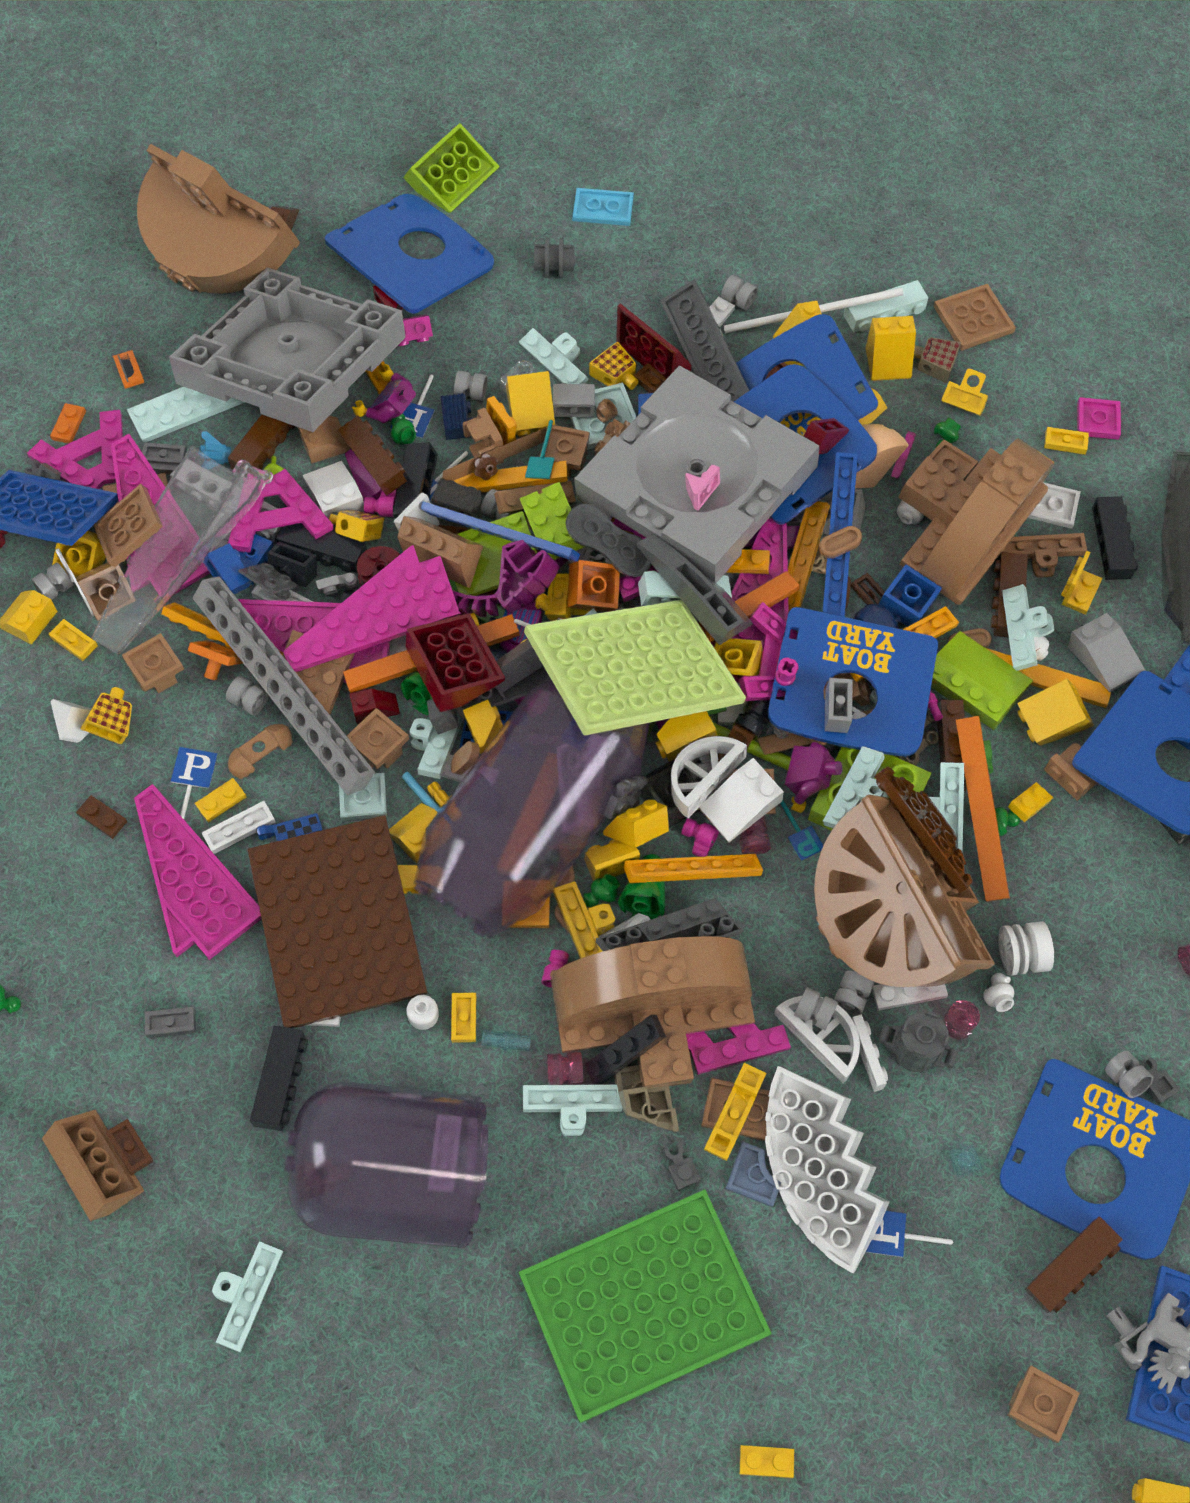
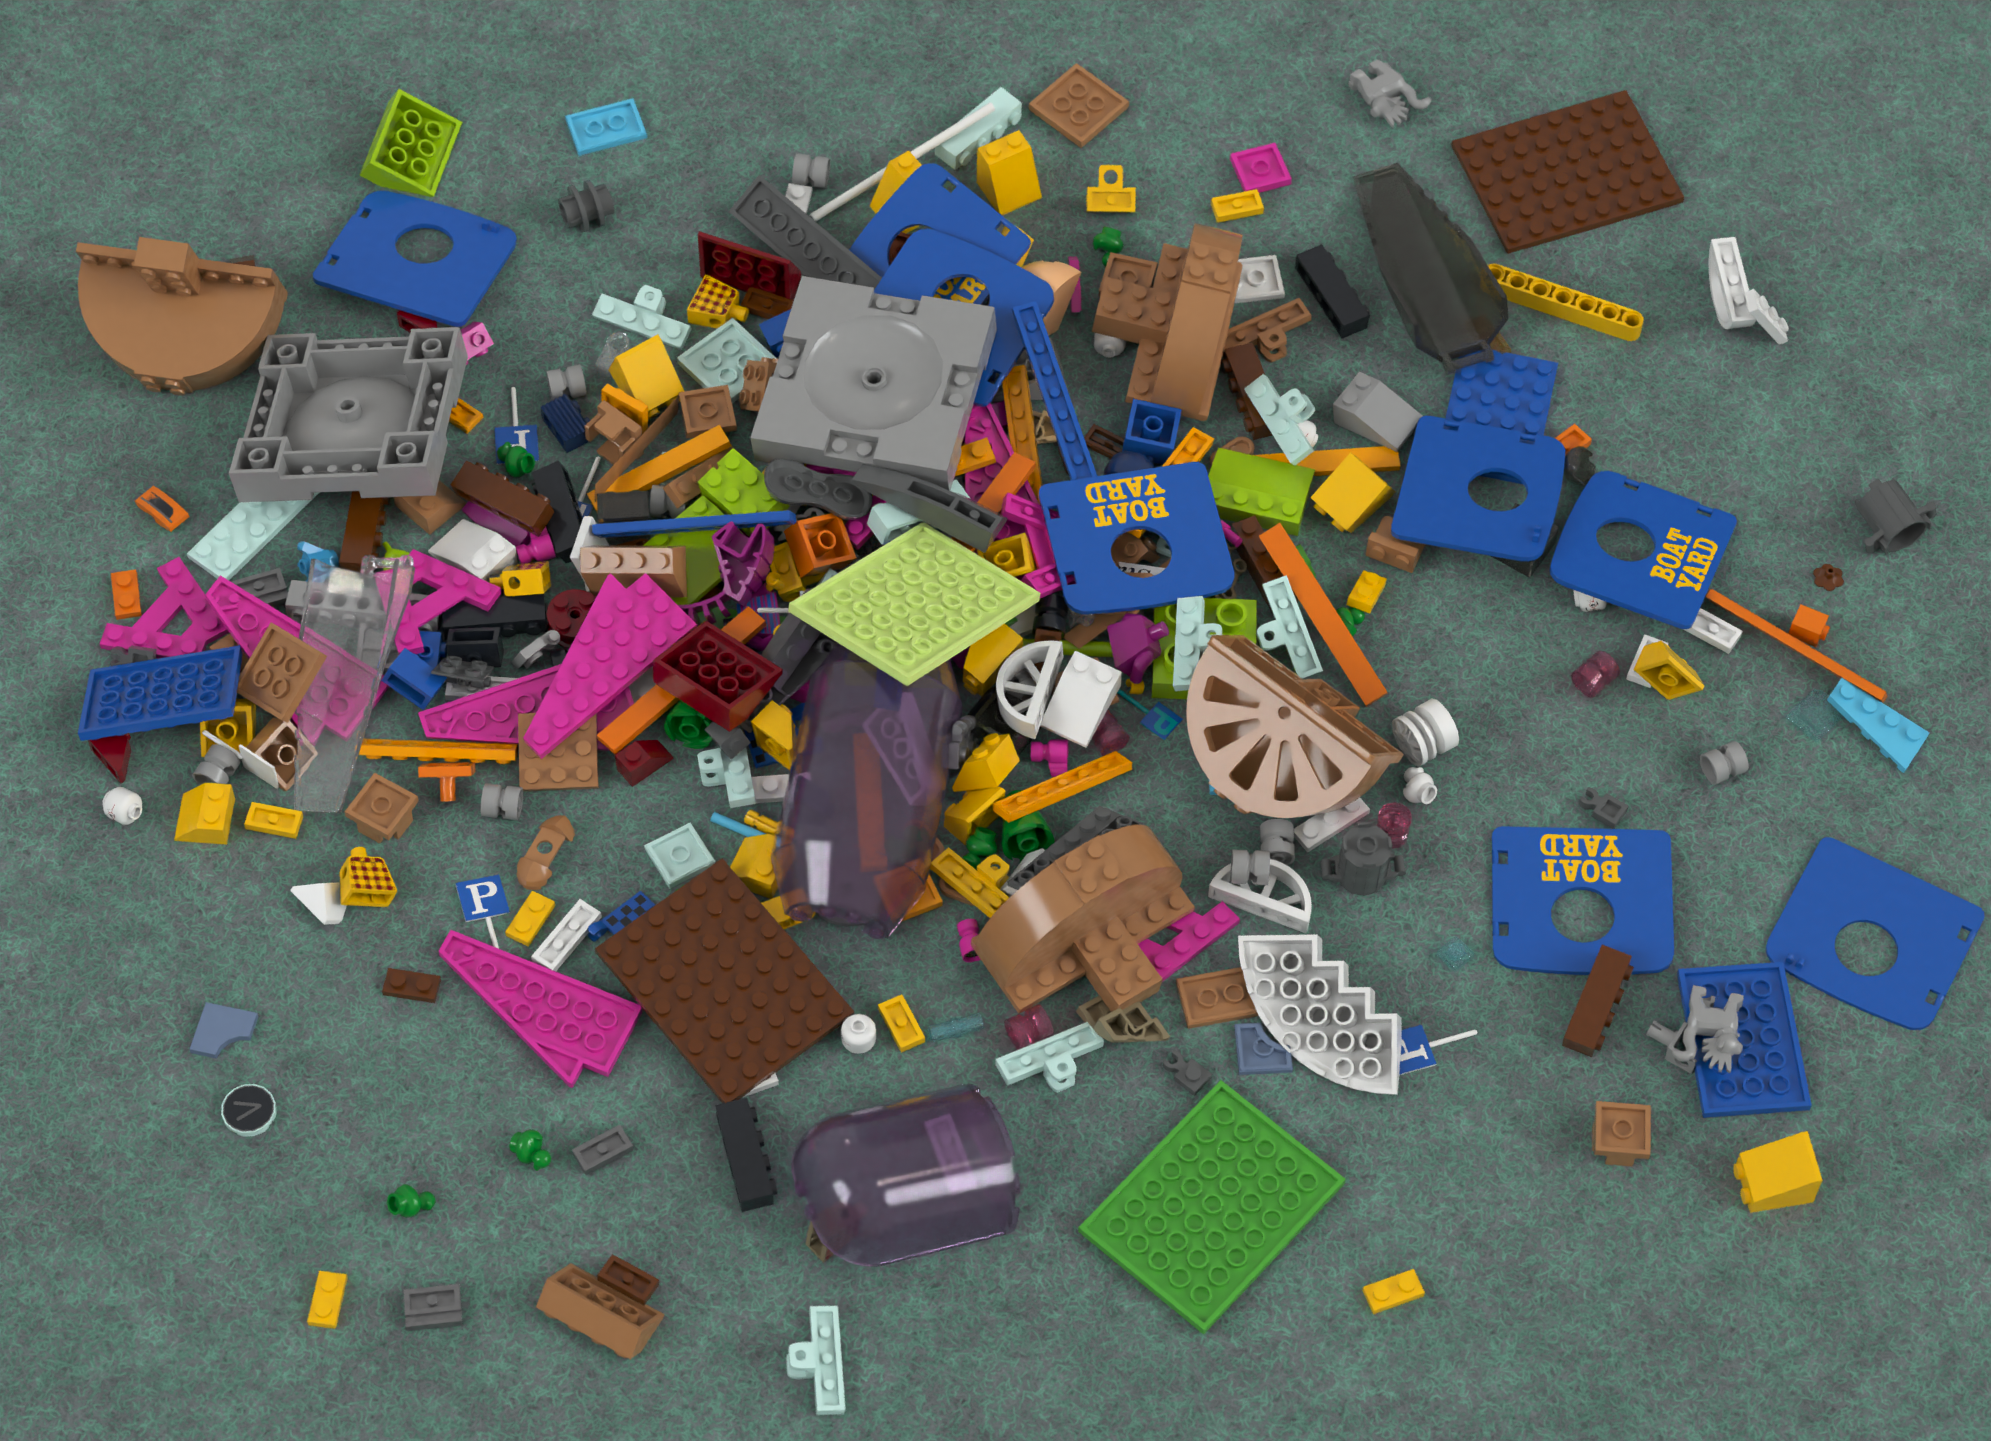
camera: 25 degrees left, 5 degrees down
light grey brick [193,577,375,795] -> none
medium nougat panel [347,708,409,769] -> none
magenta torso [352,364,416,424] -> none
medium nougat tile [451,741,480,775] -> none
reddish brown plant [474,453,498,480] -> none
teal piece [525,420,555,479] -> none
light grey brick [553,383,595,417] -> none
black plate [585,1015,666,1085] -> none
medium nougat tile [596,399,618,422] -> none
bright pink slope [685,465,720,510] -> none
yellow slope [704,1063,767,1161] -> none
dark pink bush [775,658,798,686] -> none
dark red slope [803,418,849,455] -> none
medium nougat tile [819,526,862,559] -> none
light grey brick [825,678,852,733] -> none
white plate [852,1014,888,1092] -> none
reddish brown plate [874,766,972,893] -> none
dark tan torso [914,337,961,383] -> none
yellow bracket [1061,551,1102,615] -> none
light grey wheel [1105,1051,1153,1098] -> none
none -> green animal [510,1129,551,1171]

